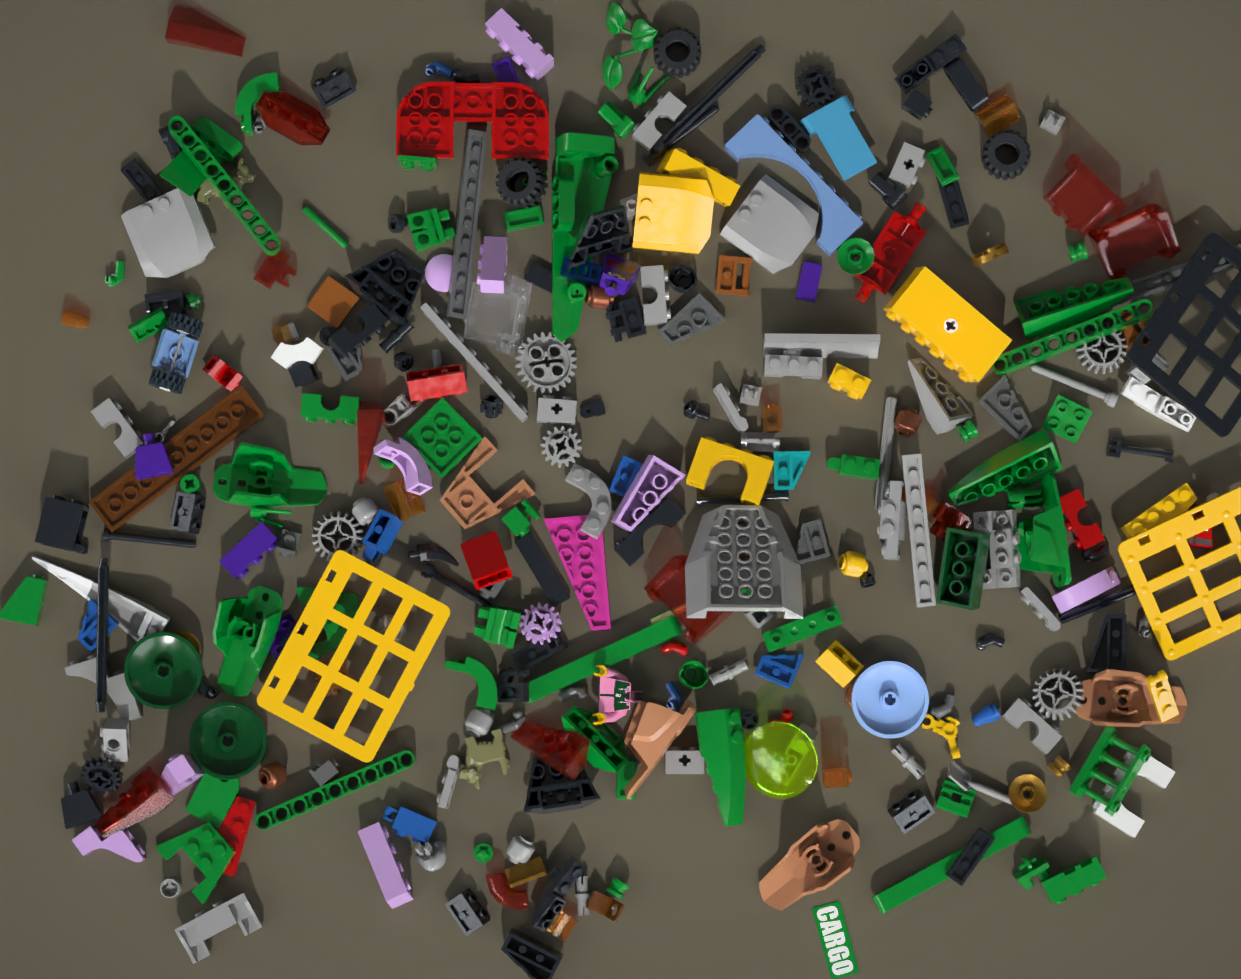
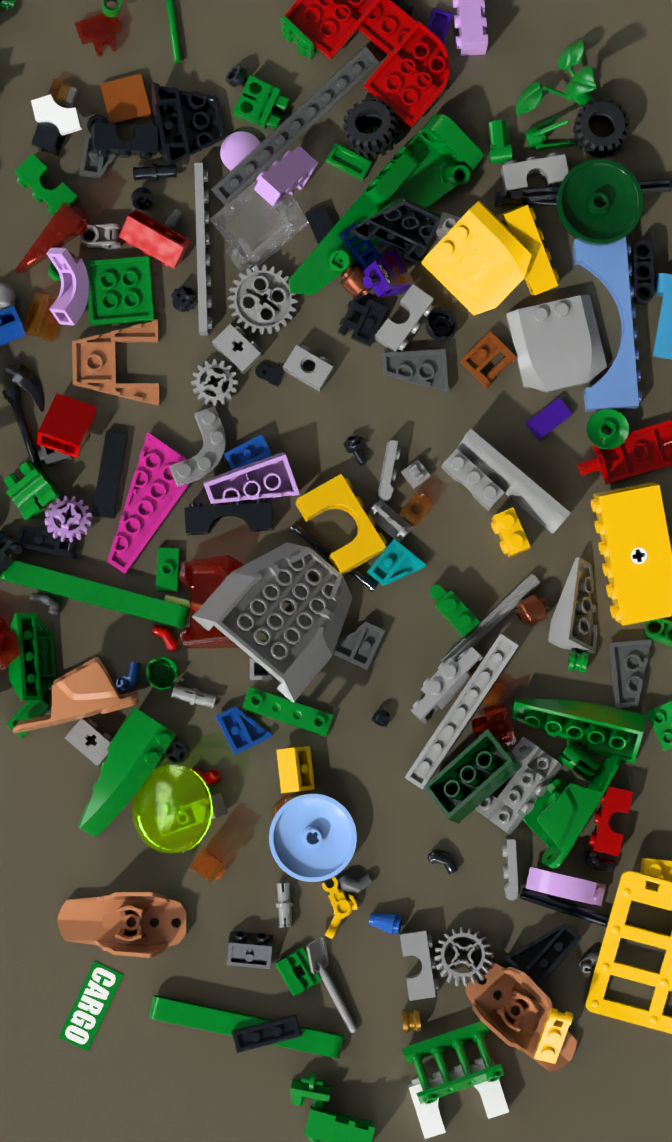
camera: 40 degrees right, 0 degrees up
green brick [501,499,541,538] -> none
torso [592,665,642,725] -> none
yellow head [838,551,868,577] -> none
pearl gold dish [1009,774,1047,813] -> none
none -> green plate [156,548,180,592]
none -> light grey brick [283,345,333,392]
none -> dark green dish [556,159,643,246]

